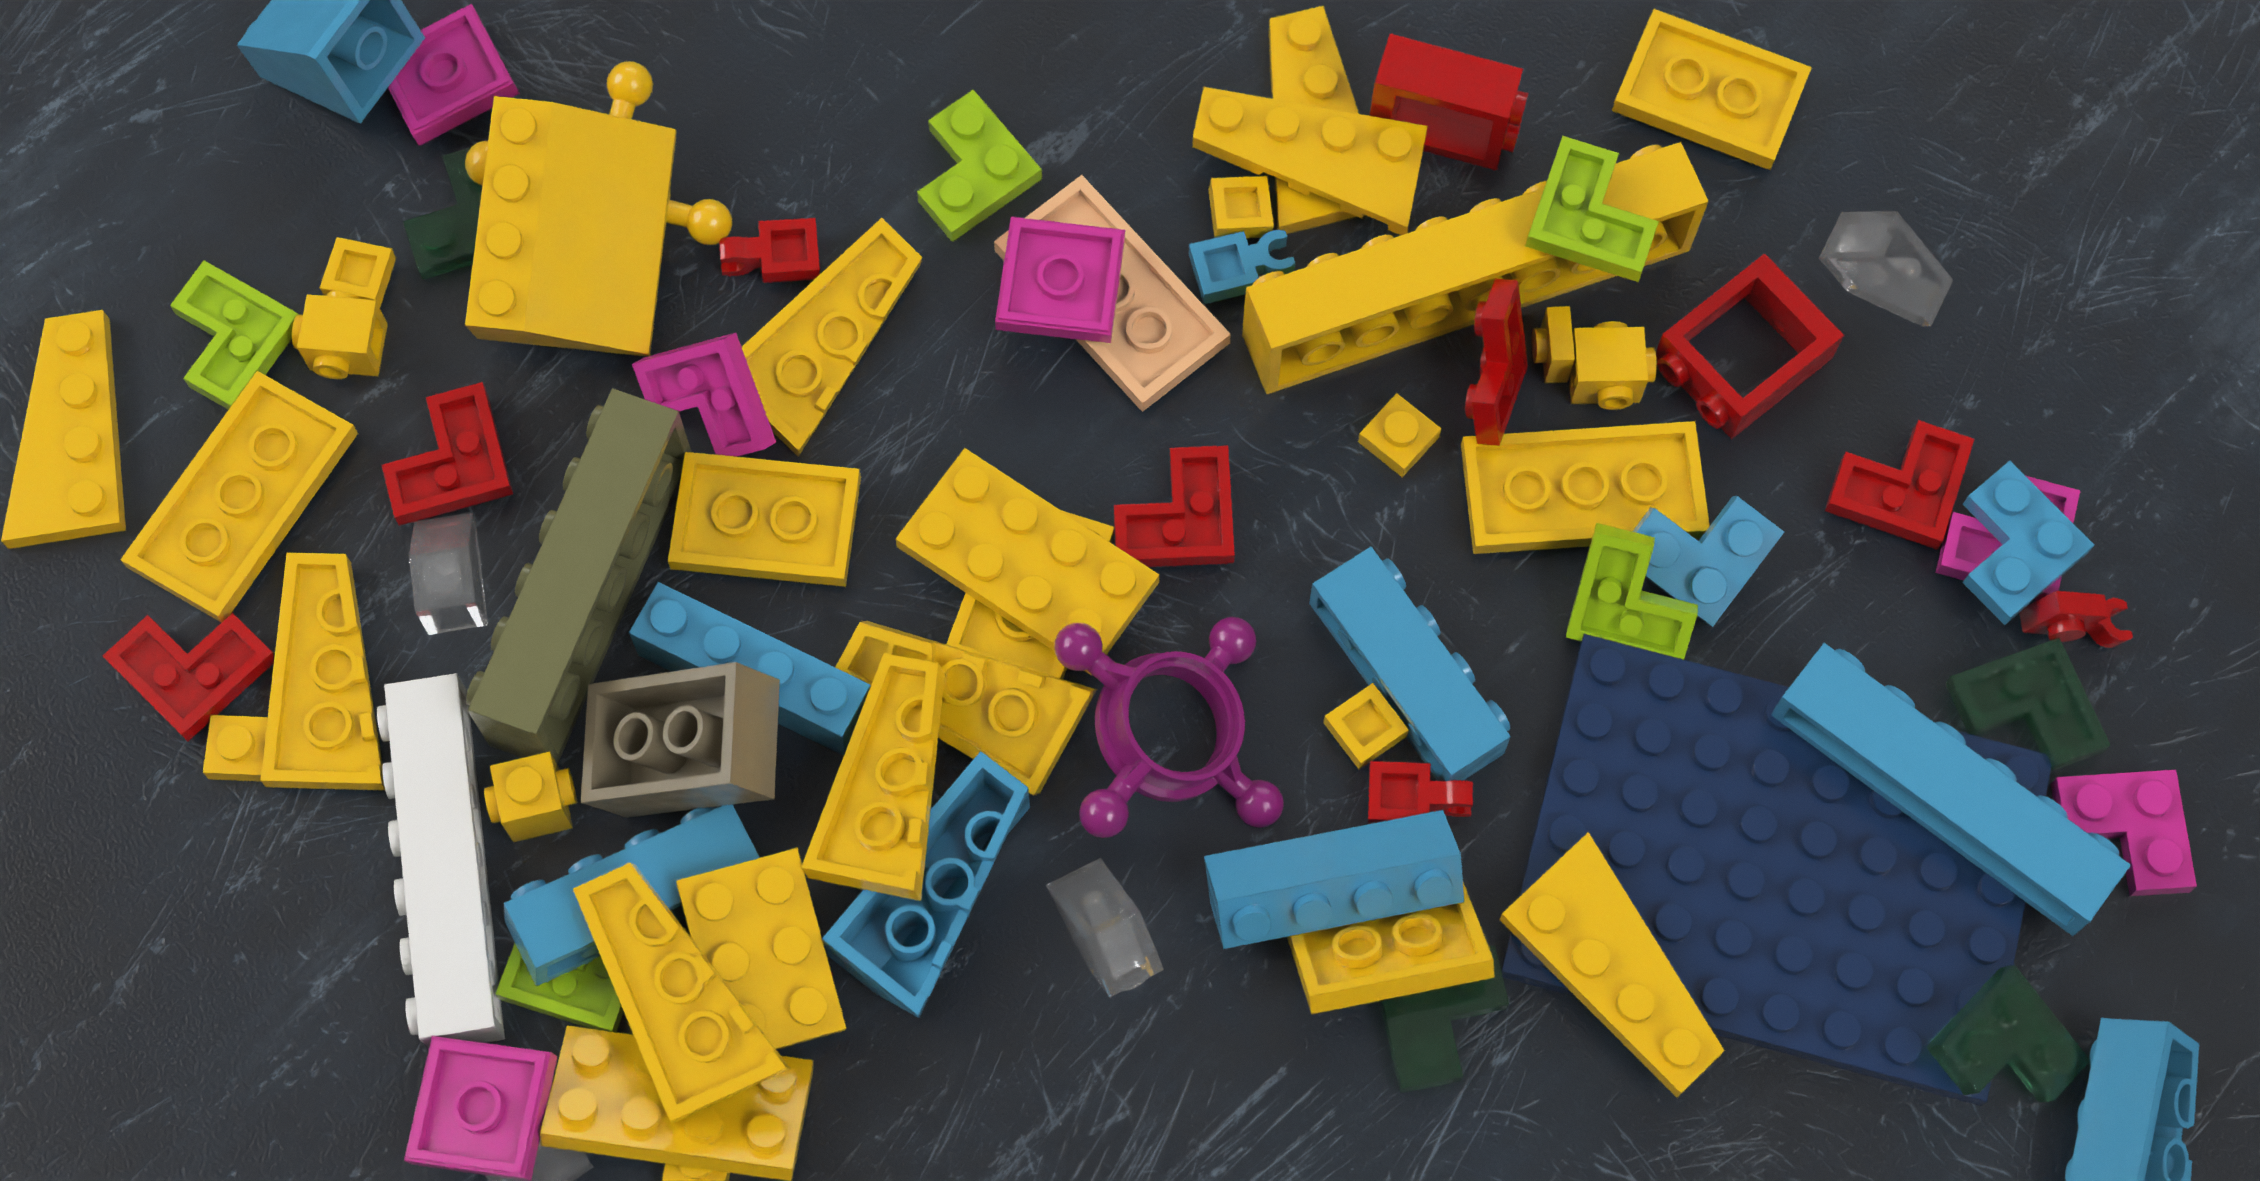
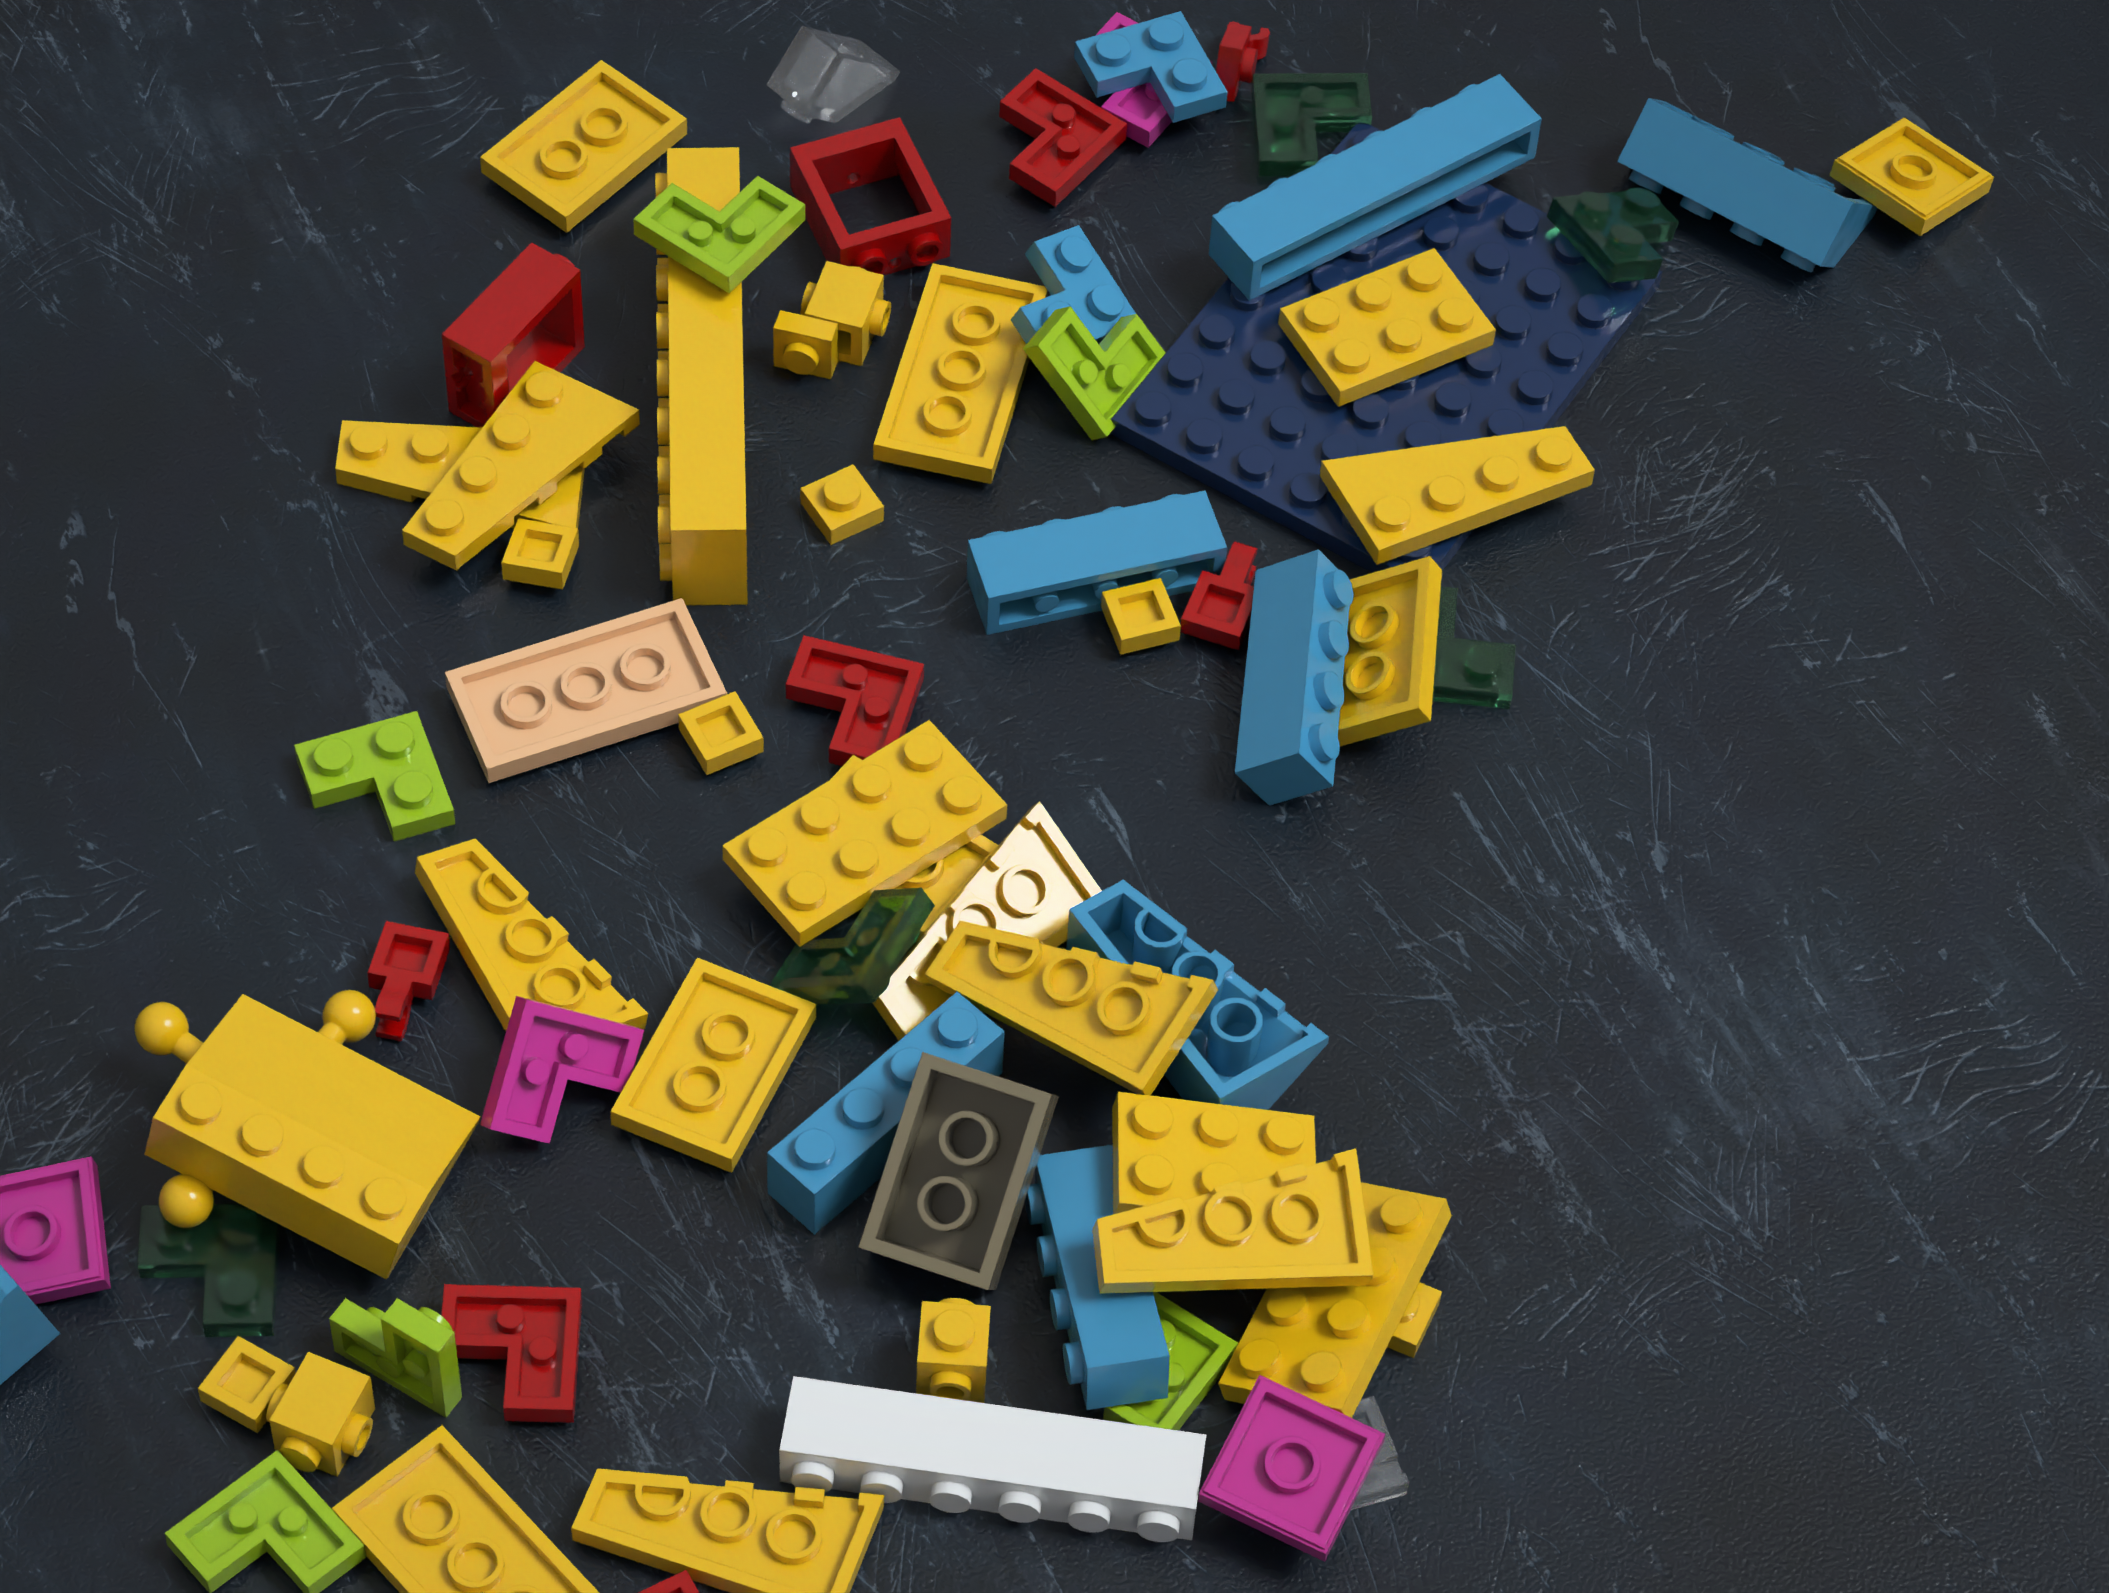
camera: 75 degrees left, 15 degrees down
clear slope [409,512,488,635] -> none
olive brick [466,388,691,765] -> none
dark pink plate [995,217,1125,343] -> none
clear slope [1046,858,1164,998] -> none
magenta piece [1054,617,1284,838] -> none
dark azure plate [1188,230,1295,304] -> none
red plate [1465,278,1528,446] -> none
dark pink plate [2051,770,2197,896] -> none
none -> lime plate [329,1298,462,1418]
none -> yellow plate [678,691,764,775]
none -> clear green plate [769,887,935,1005]
none -> yellow plate [1278,248,1496,407]

